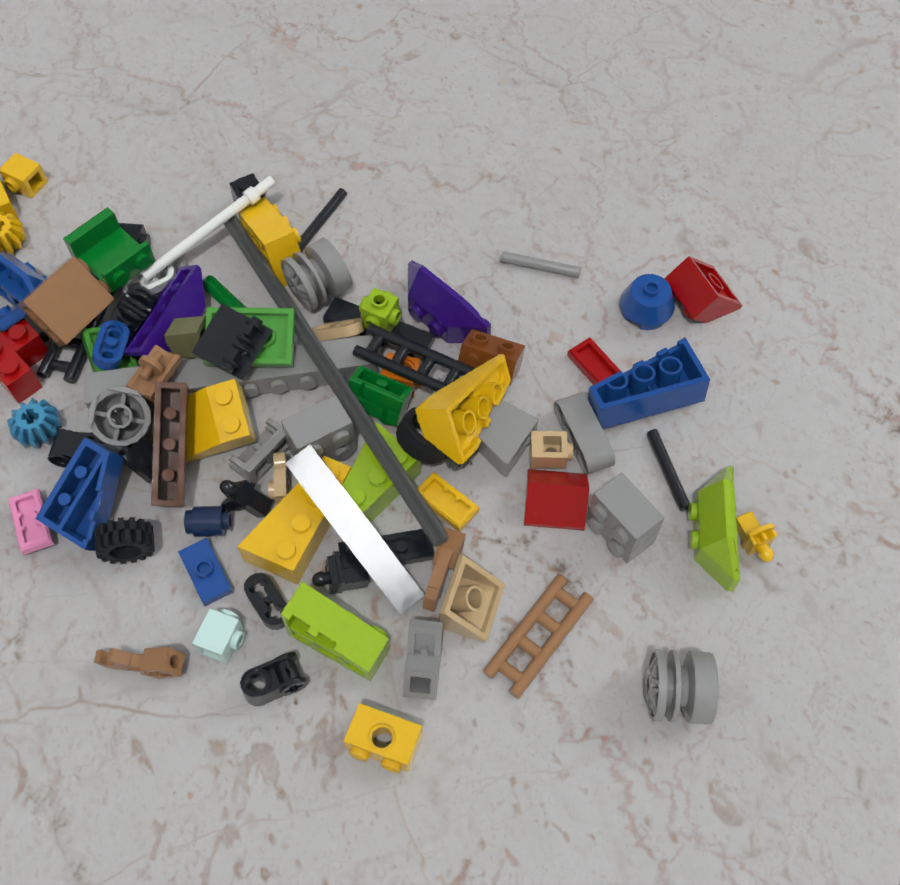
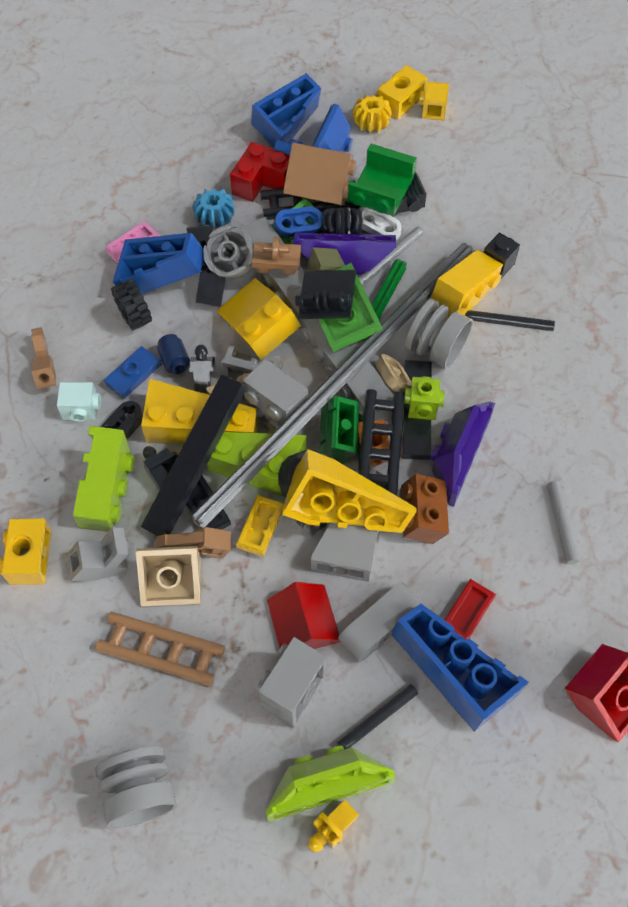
camera: 70 degrees right, 0 degrees up
white bar [140,176,276,281] -> none
reddish brown brick [151,382,189,507] -> none
black piece [240,652,308,706] -> none
tan brick [529,431,573,470] -> none
blue cone [620,274,675,330] -> none

